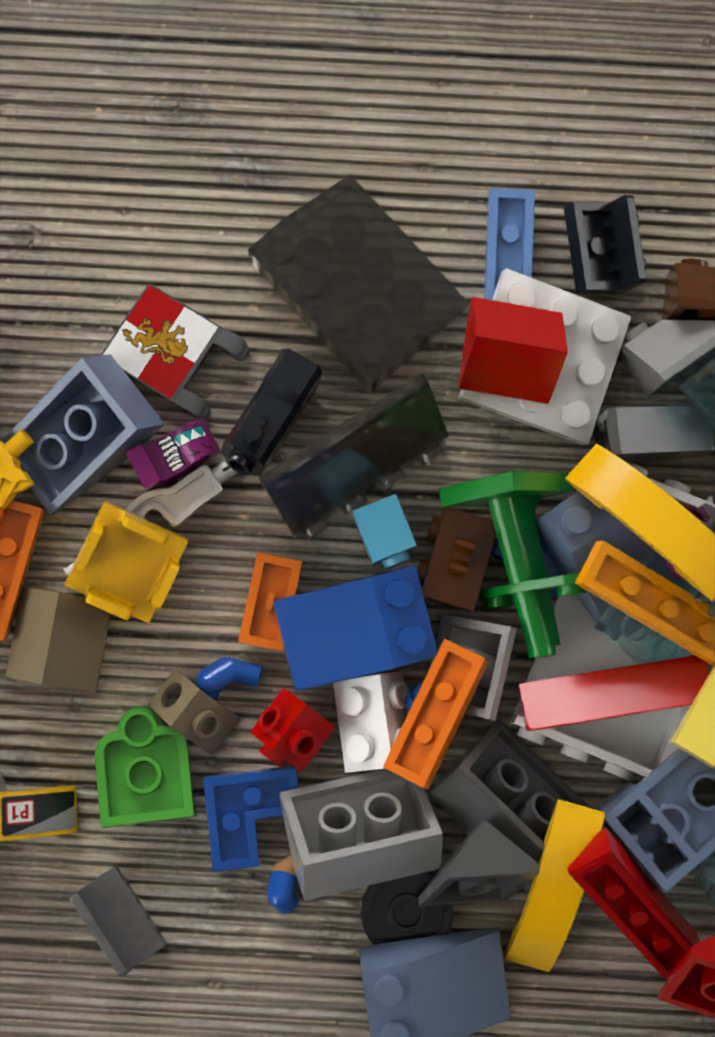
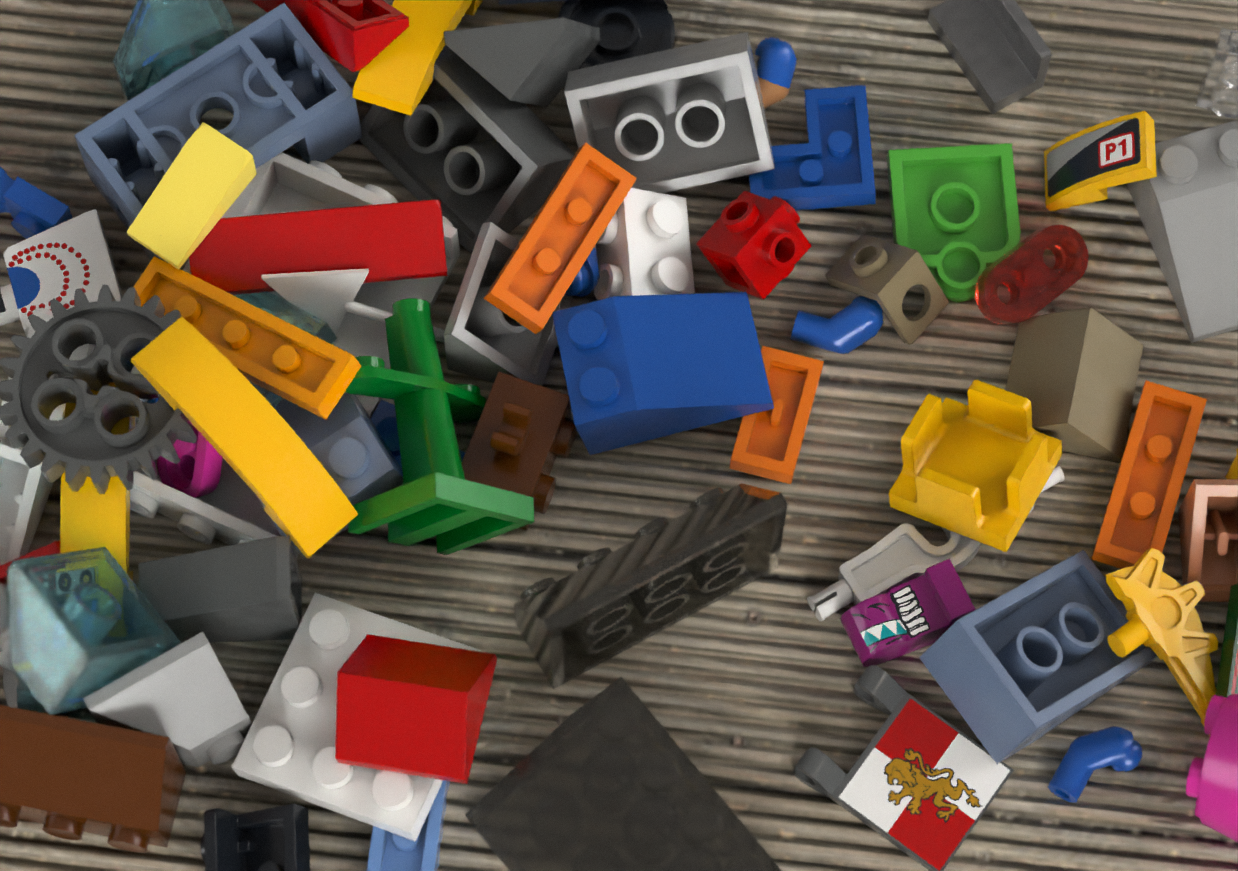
camera: 175 degrees left, 15 degrees down
black piece [221,348,322,476] -> none
medium azure brick [353,494,417,570] -> none
none -> white piece [261,268,445,343]
none -> clear red plate [975,225,1089,325]
none -> blue arm [1047,726,1143,803]

